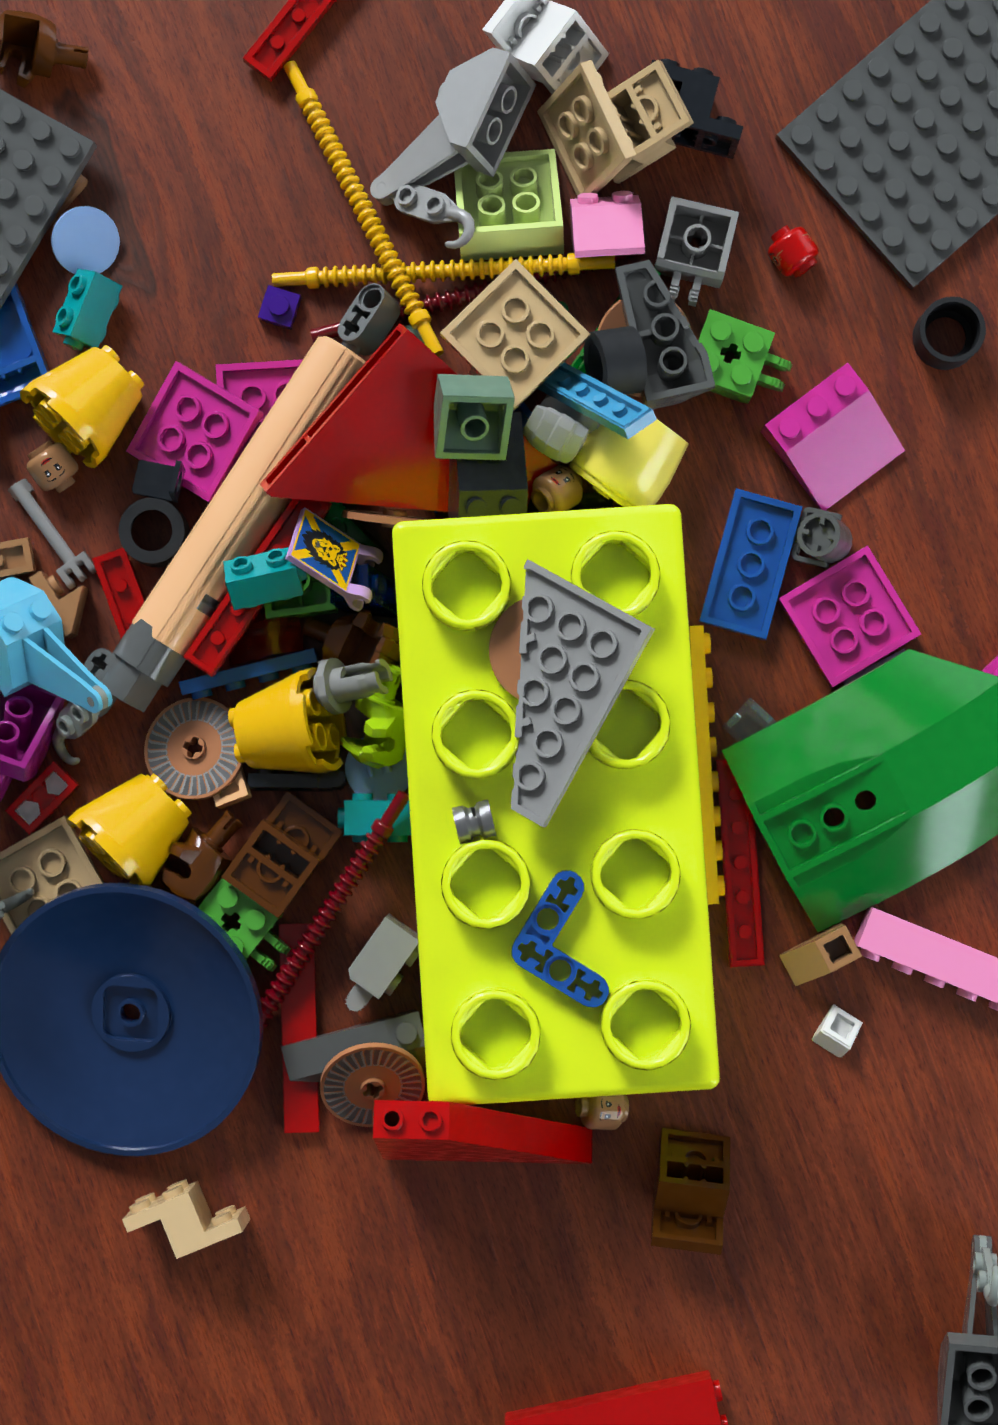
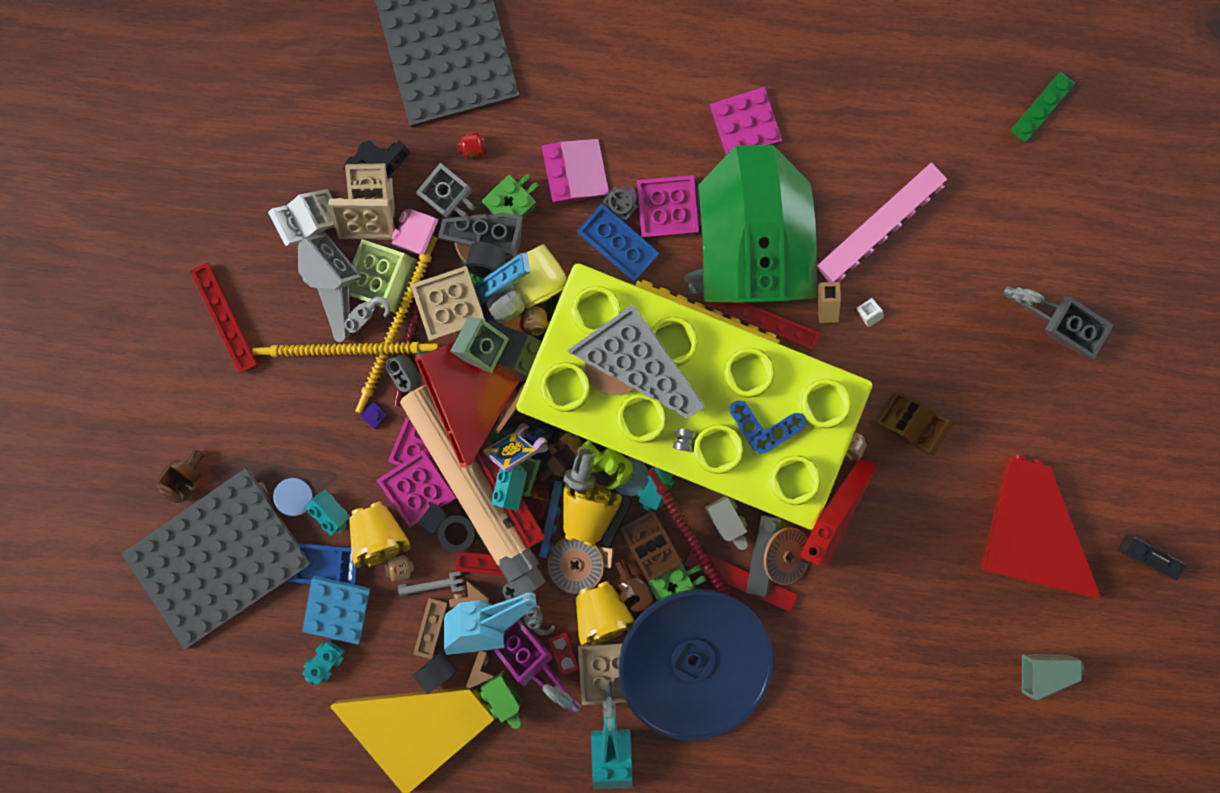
camera: 65 degrees left, 0 degrees up
tan bracket [122,1179,250,1259] -> none
black piece [913,297,986,370] -> none

